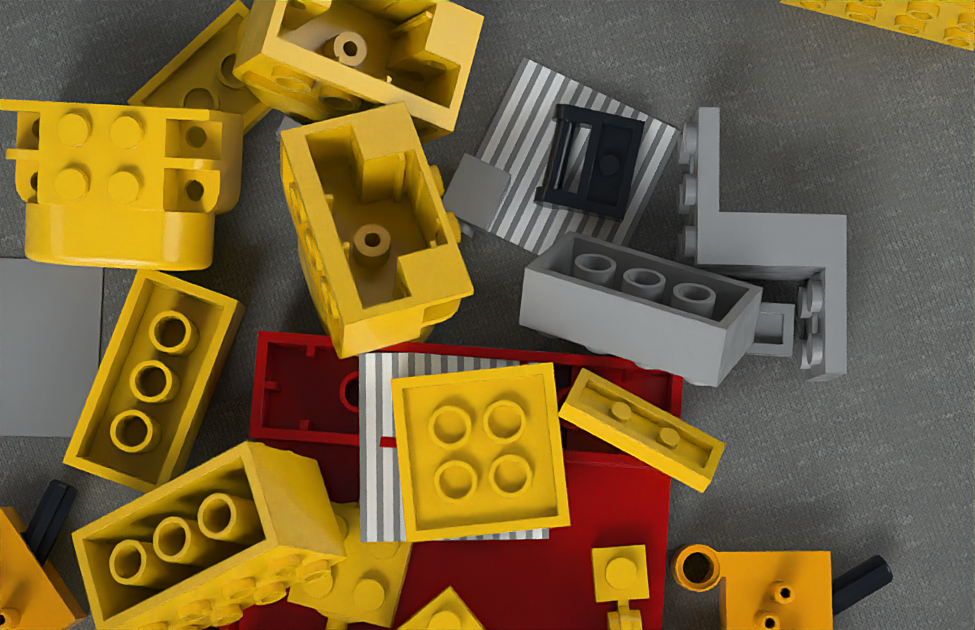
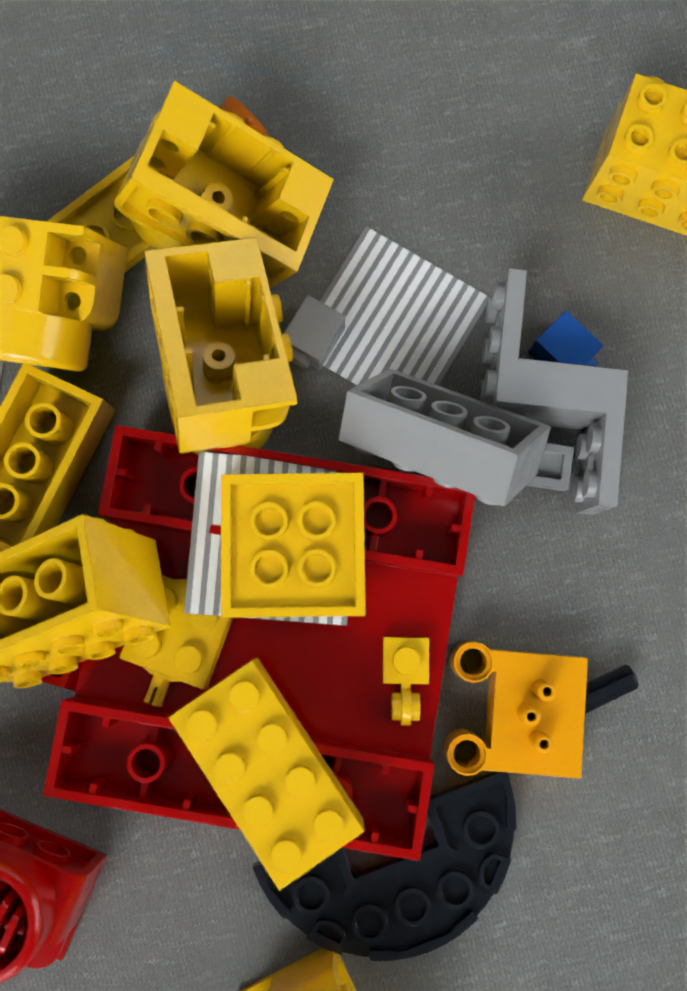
camera: 10 degrees right, 0 degrees up
black plate [533,104,645,223] -> none
yellow plate [558,367,726,493] -> none
none -> blue brick [528,310,604,367]

